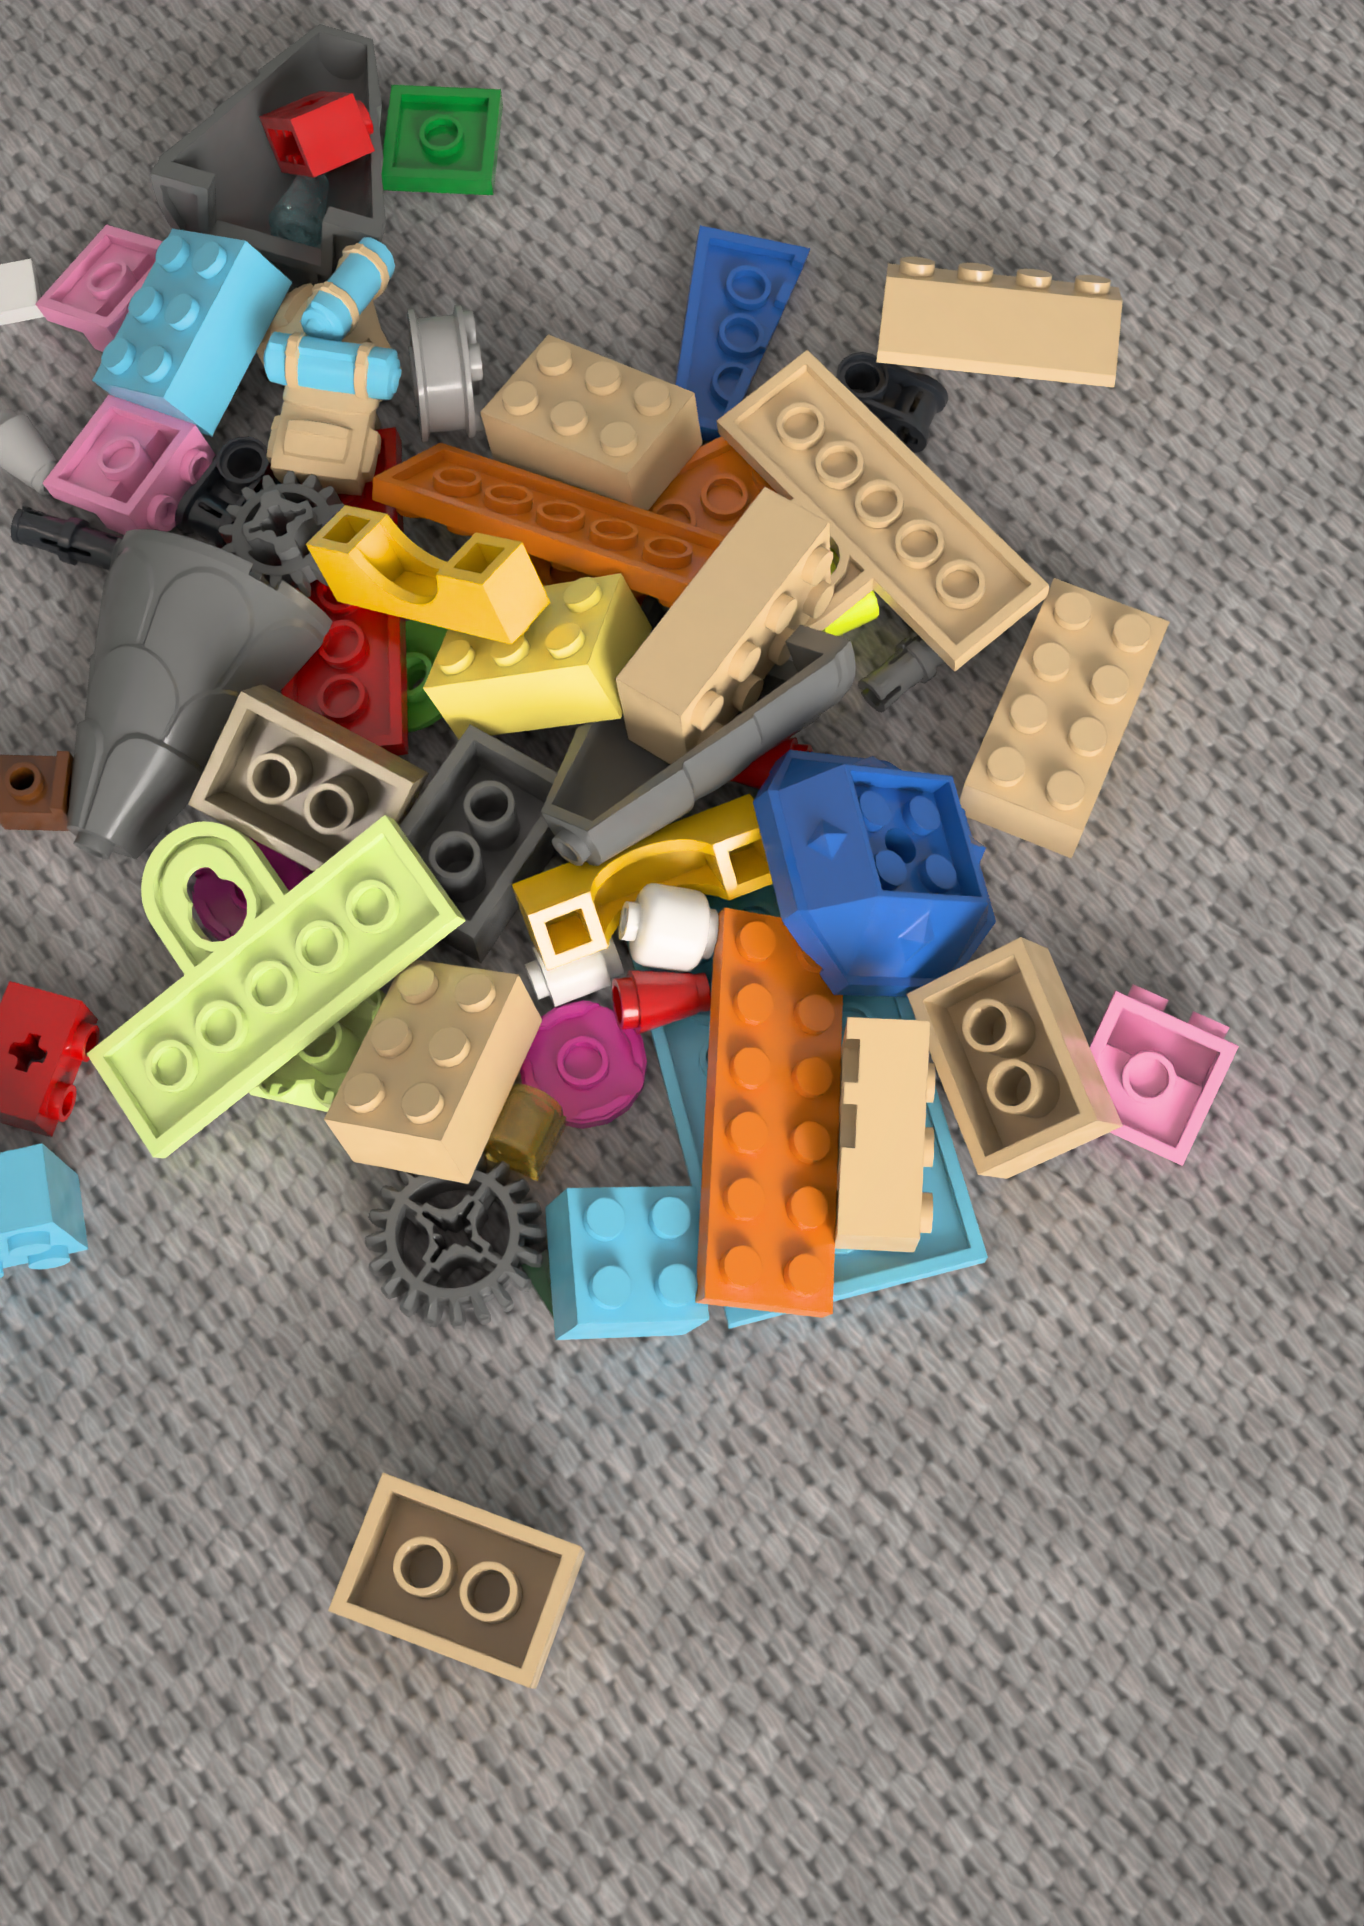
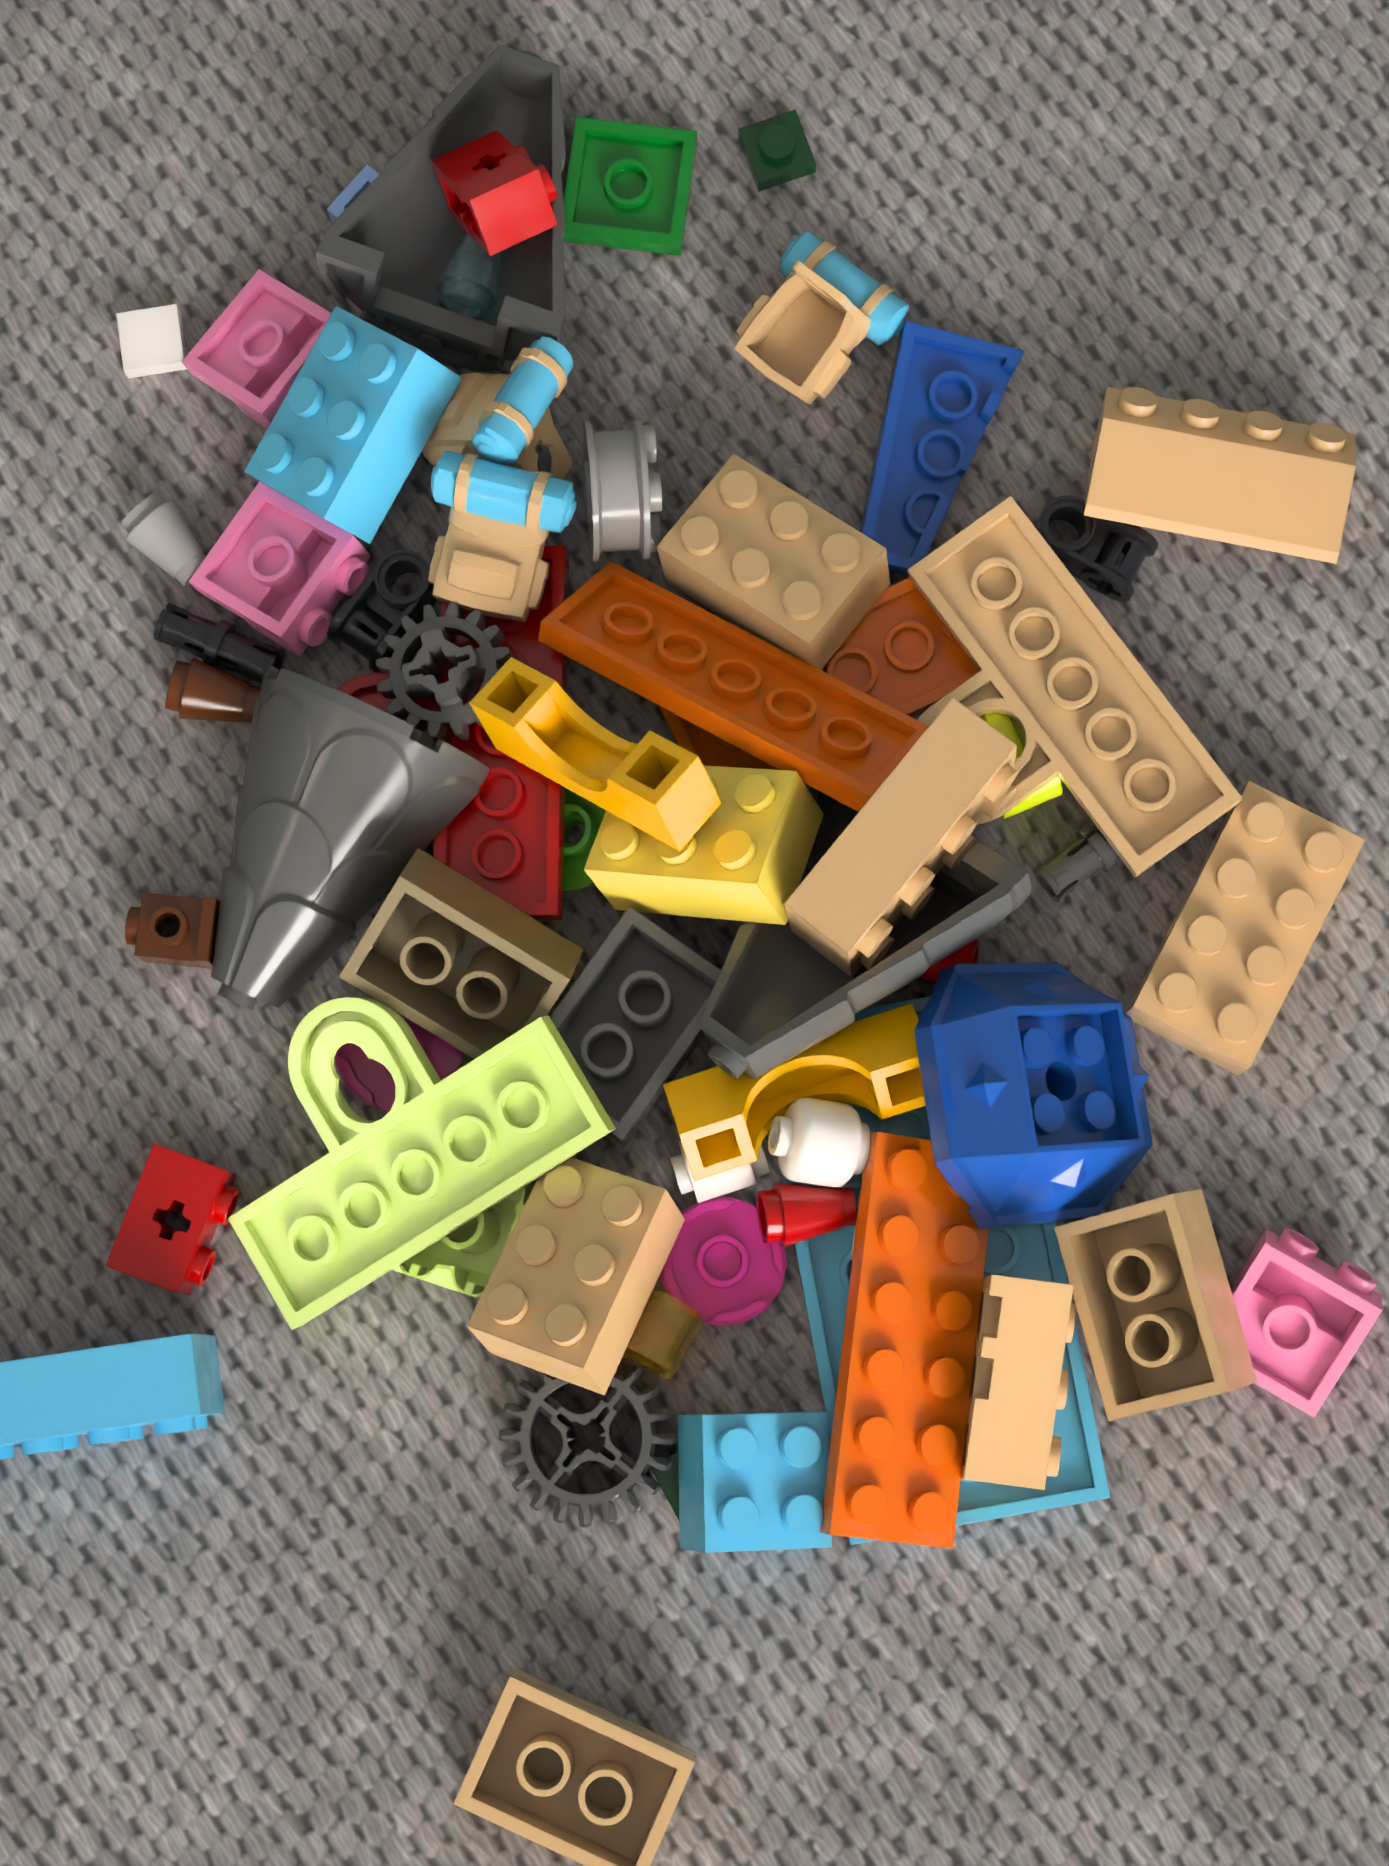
camera: 10 degrees right, 10 degrees up
none -> reddish brown cone [165,658,261,724]
none -> tan piece [734,231,909,404]
none -> dark green plate [738,109,816,192]

